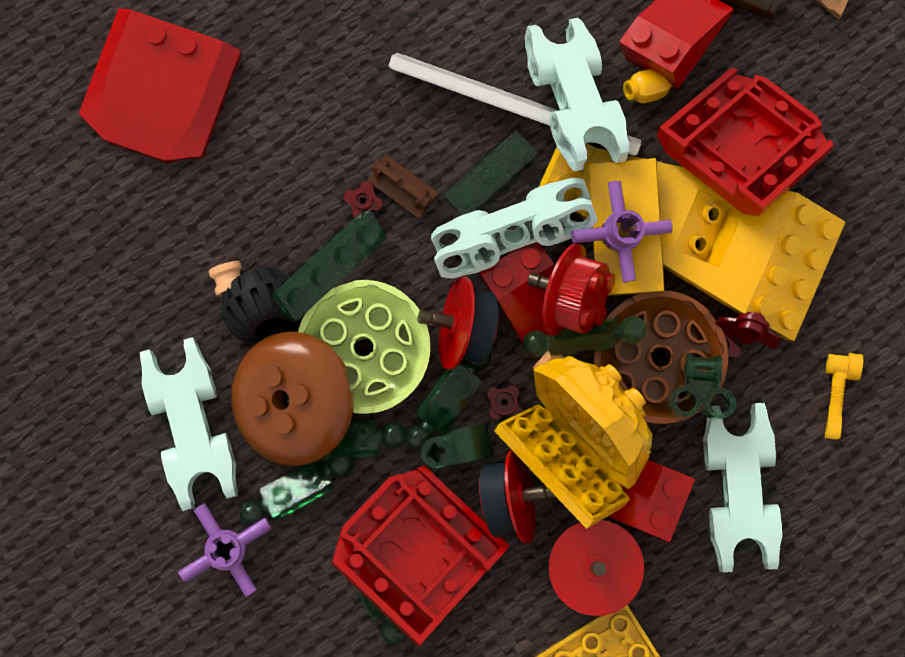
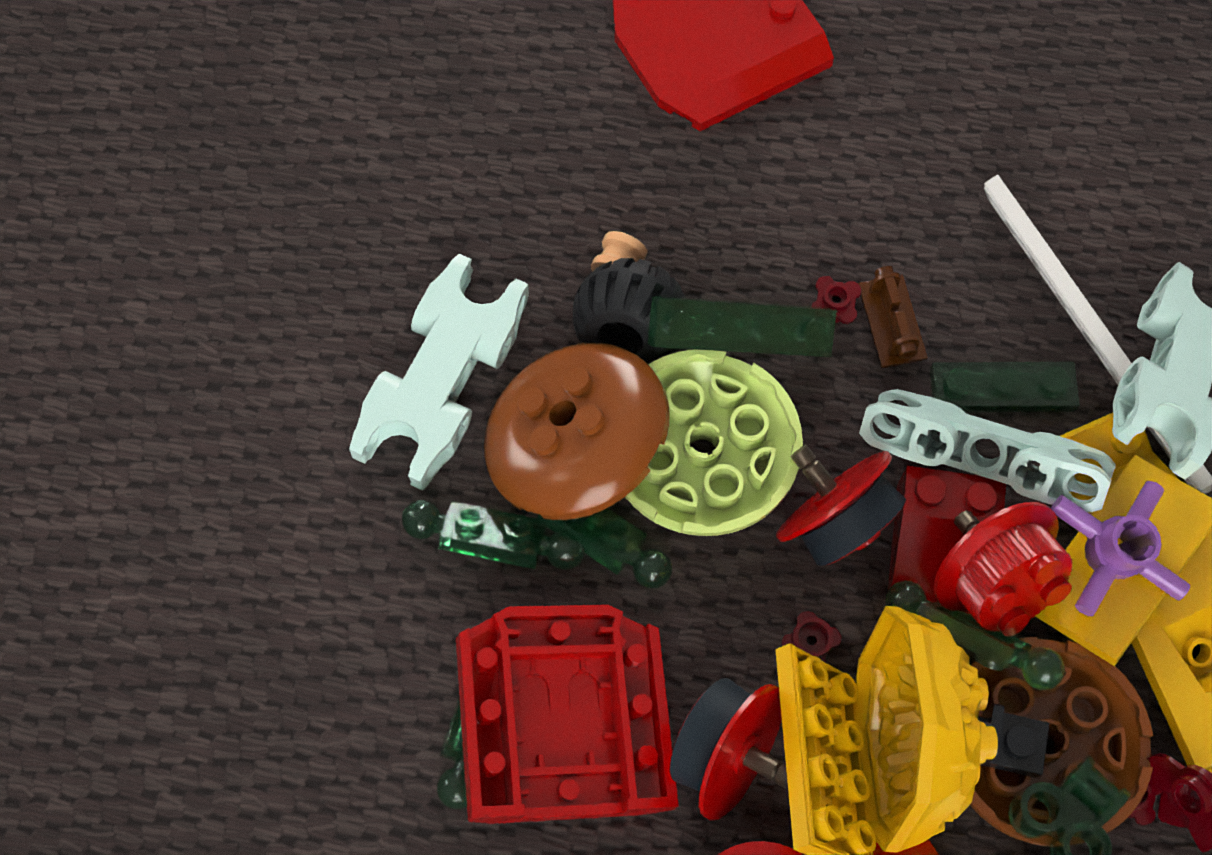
camera: 40 degrees right, 15 degrees down
medium lavender bar [178,503,272,597] -> none
clear green plate [406,353,491,451] -> none
clear green piece [421,424,495,468] -> none
none -> black bracket [978,703,1050,778]

